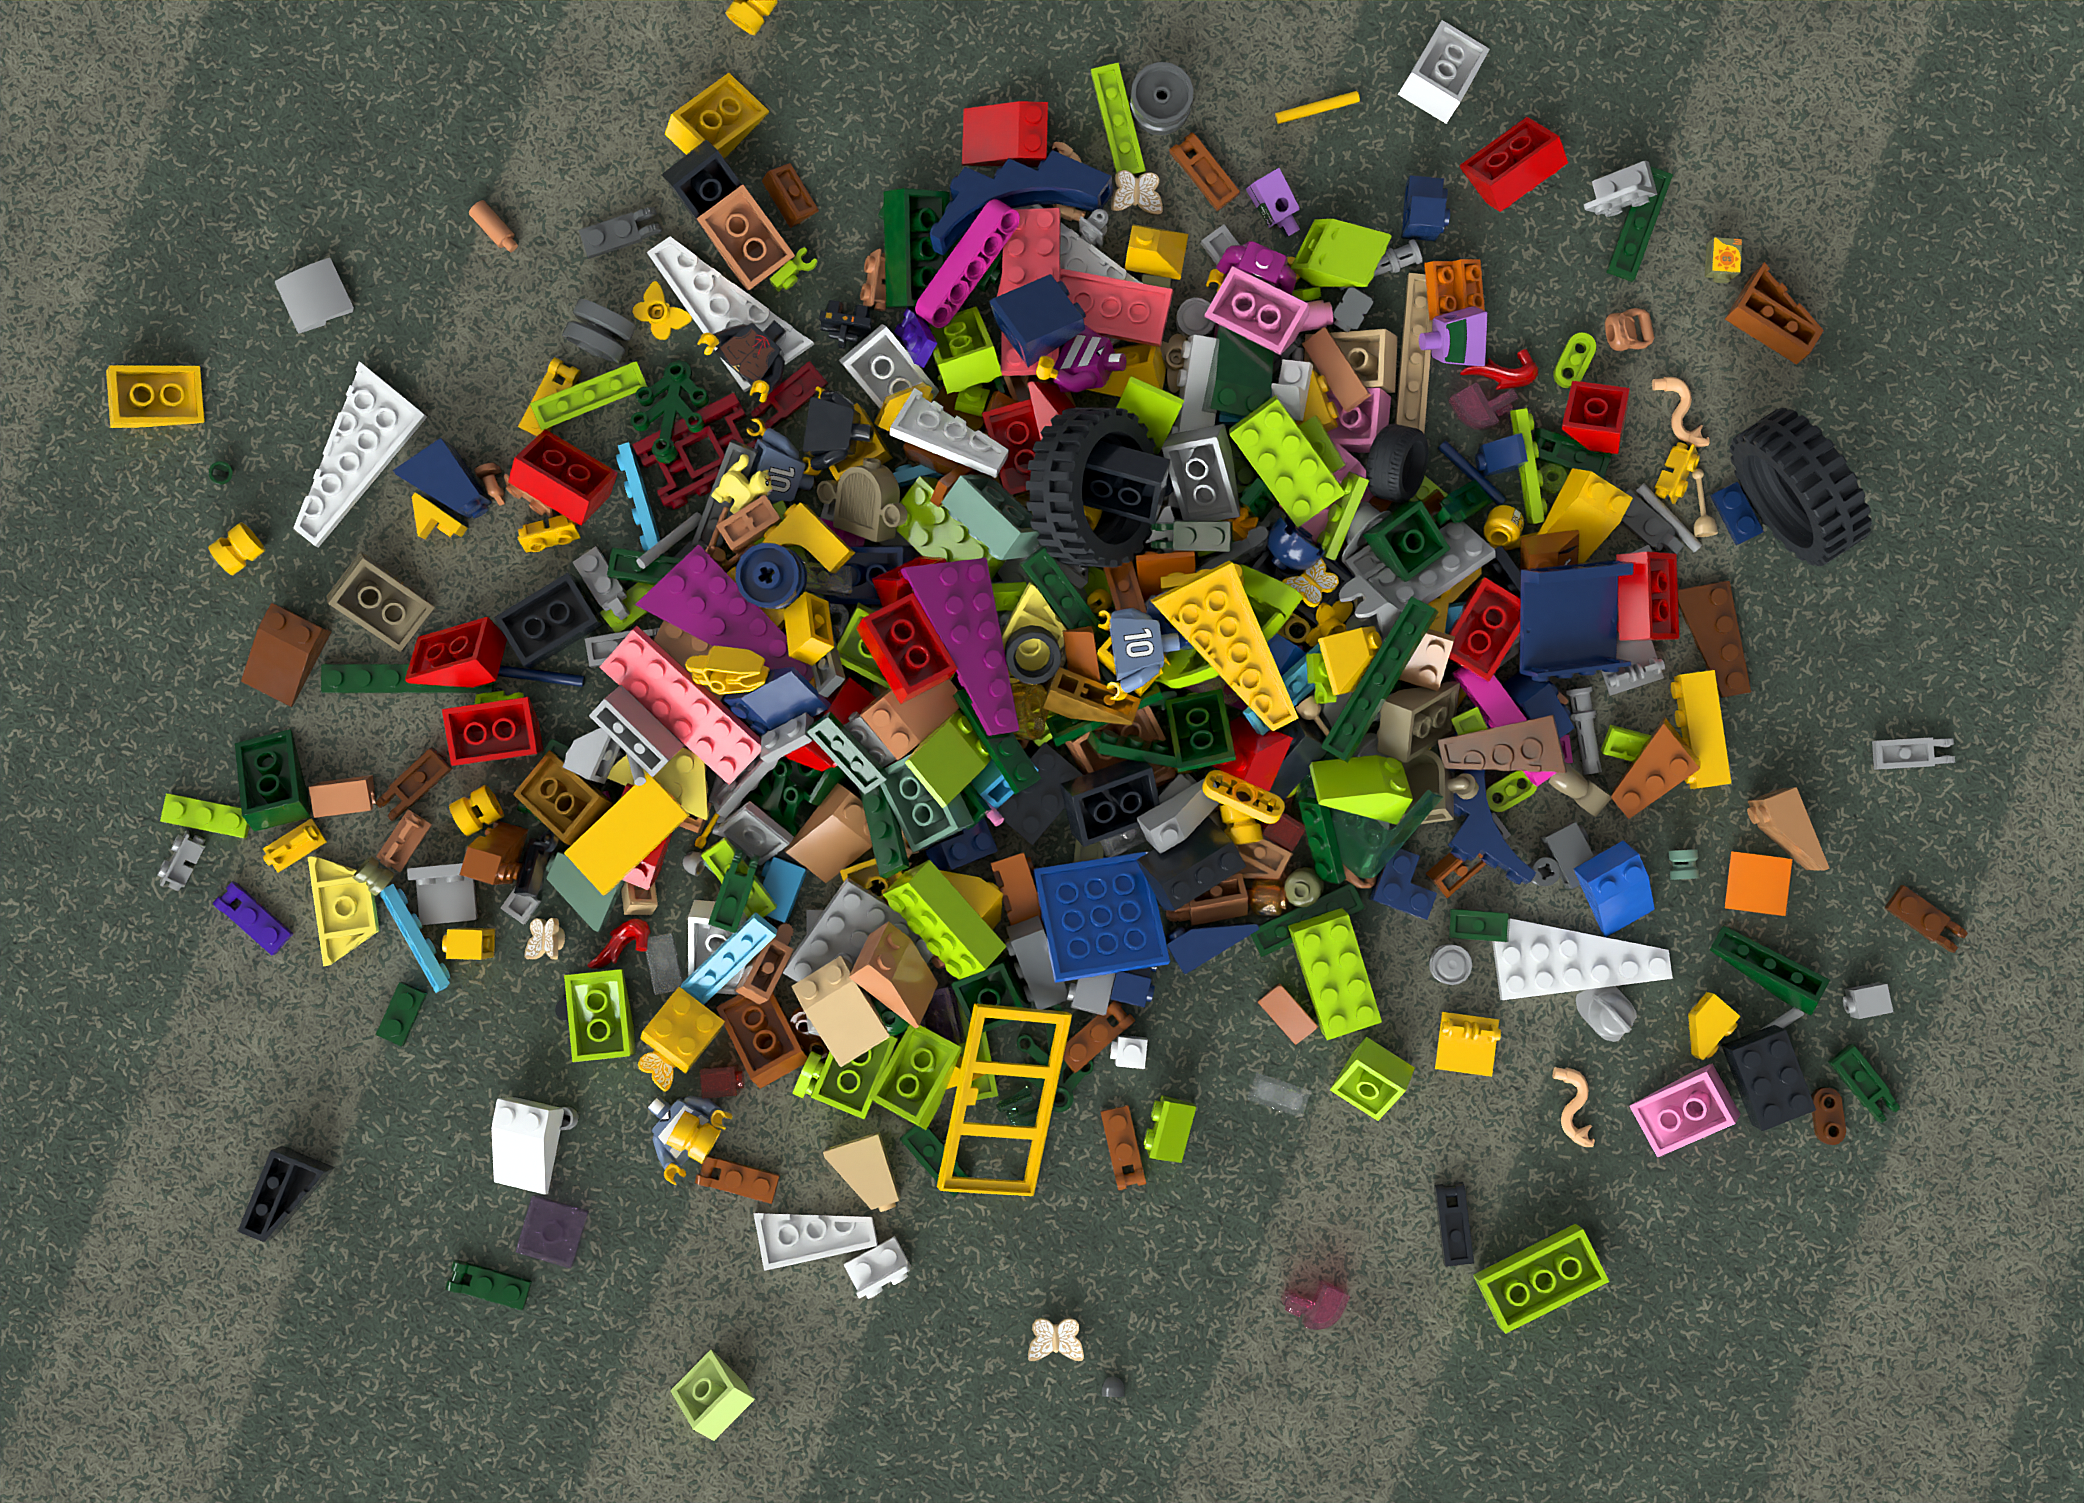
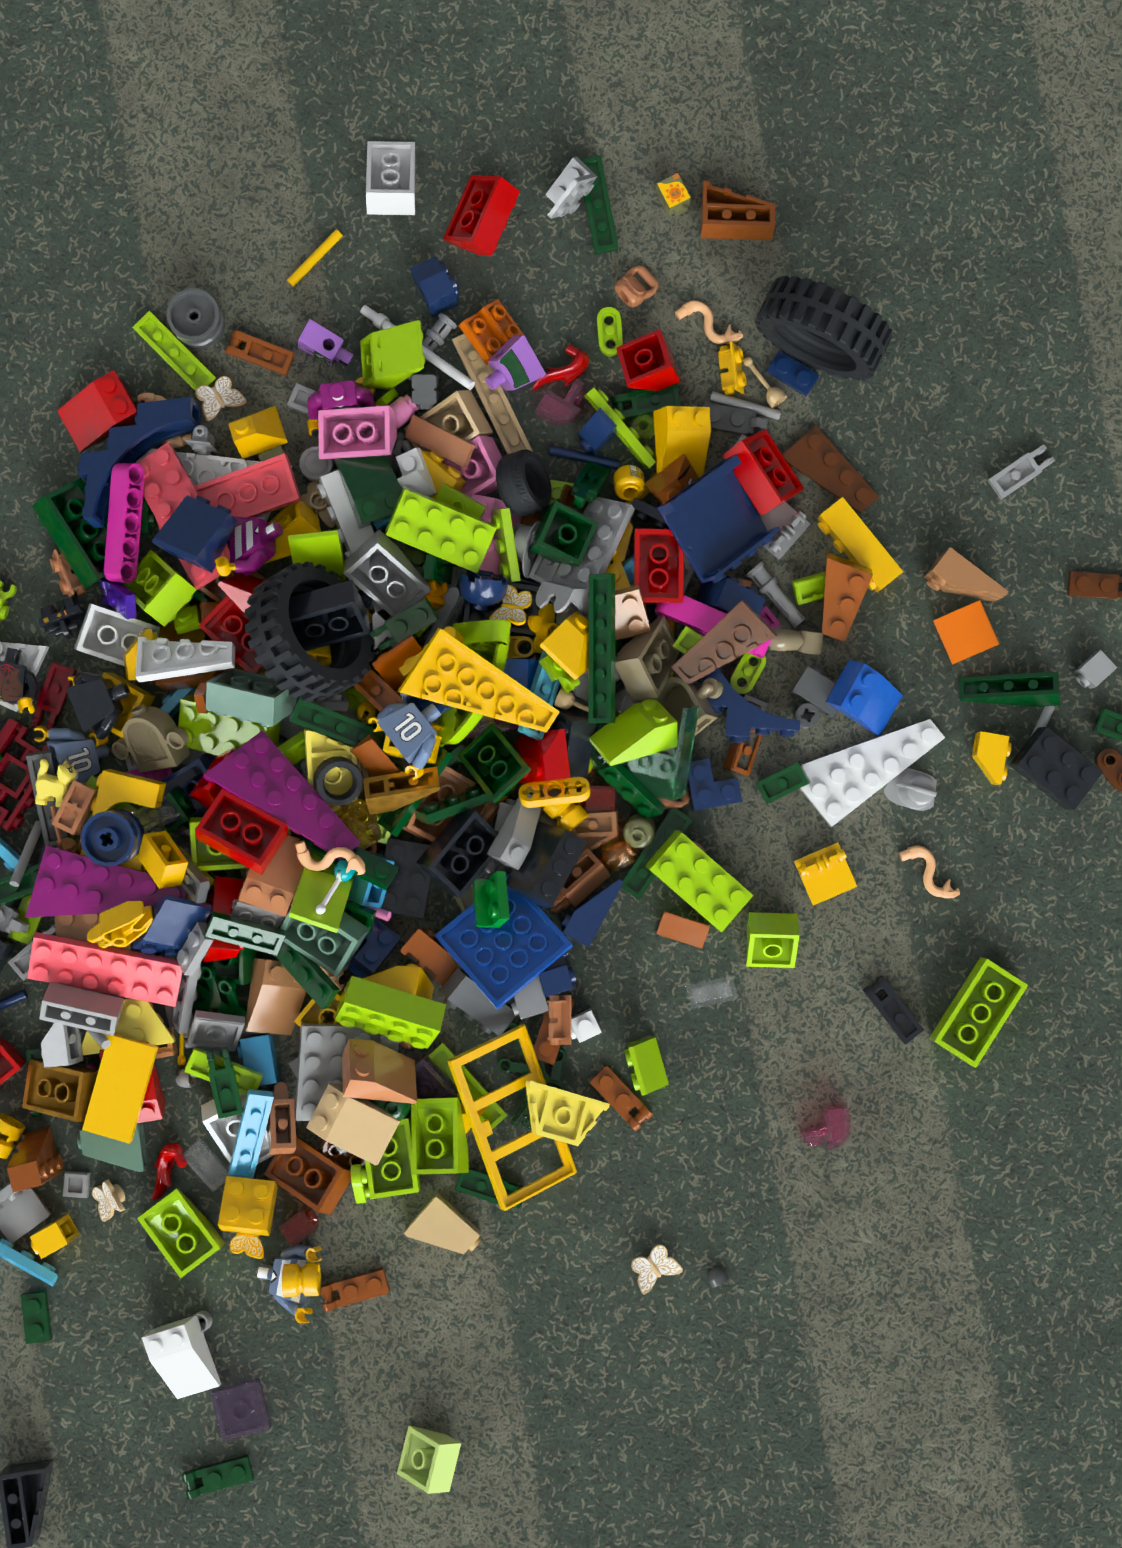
camera: 30 degrees left, 0 degrees up
black hinge [514,829,559,897] -> none
tan slope [621,882,658,915] -> none
white wing [754,1213,878,1271] -> none
white bracket [844,1236,911,1299] -> none
dark green slope [951,954,1032,1033] -> none
light grey wheel [1429,944,1472,985] -> none
bright pink slope [1630,1063,1741,1157] -> none
sand green wheel [1669,849,1700,880] -> none
none -> dark green bracket [165,786,197,833]
none -> light nougat animal [295,841,366,875]
none -> hinge [315,860,356,914]
none -> white bar [360,305,475,390]
none -> green bracket [473,871,510,928]
none -> light yellow wing [525,1079,610,1146]
none -> nougat hinge [547,995,571,1045]

